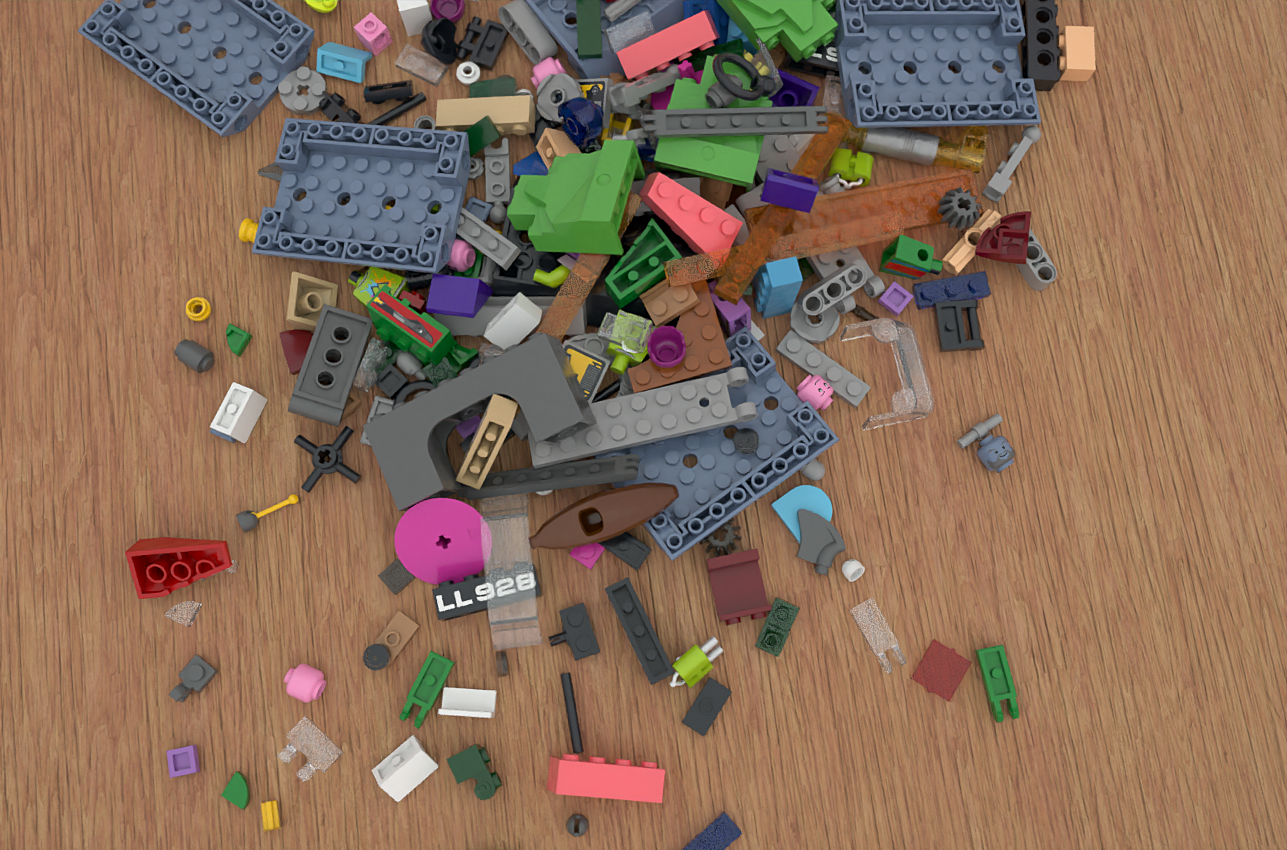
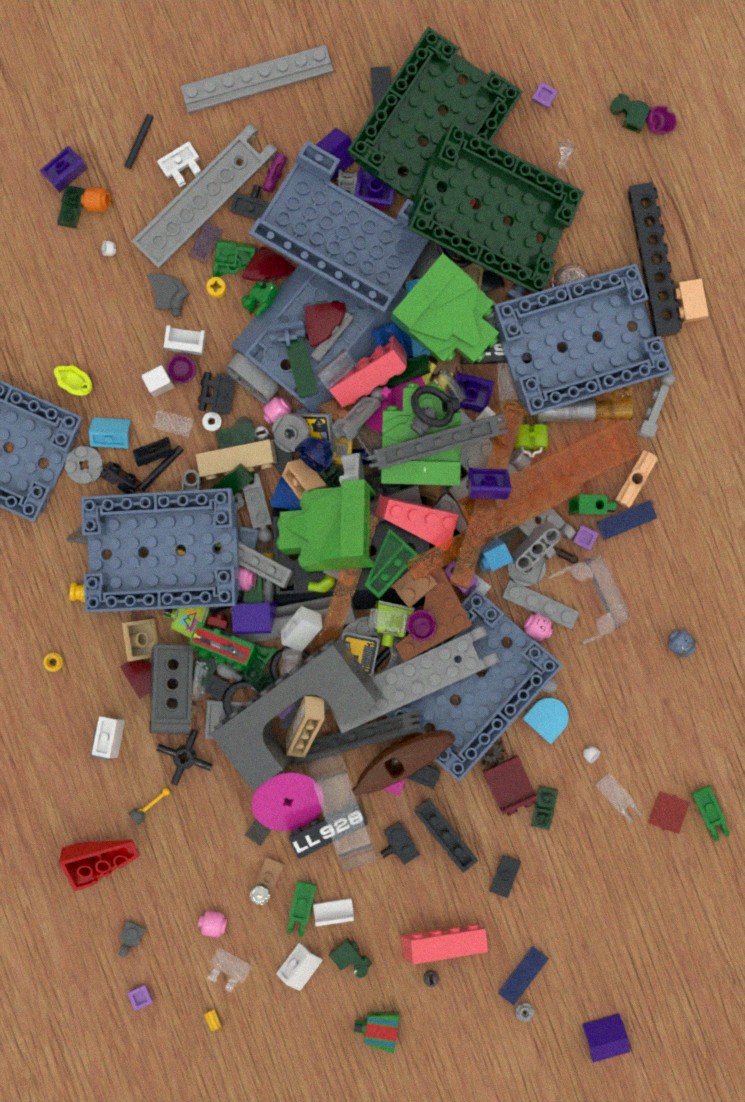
camera: 15 degrees left, 10 degrees up
clear tile [165,601,203,627] -> none
dark grey brick [174,339,215,373] -> none
green tile [221,771,250,810] -> none
green tile [226,323,253,357] -> none
bright pink brick [354,12,393,57] -> none
black piece [421,18,458,65] -> none
clear smoke tile [495,650,508,677] -> none
black bar [560,672,584,754] -> none
light grey plate [625,128,648,145] -> none
lime piece [669,636,724,688] -> none
black tile [733,428,759,455] -> none
dark grey arm [796,509,846,575] -> none
black plate [933,299,985,352] -> none
dark grey gear [937,187,981,231] -> none
light grey bar [957,413,1003,449] -> none
dark red brick [975,211,1031,264] -> none
light grey beam [1016,229,1057,291] -> none

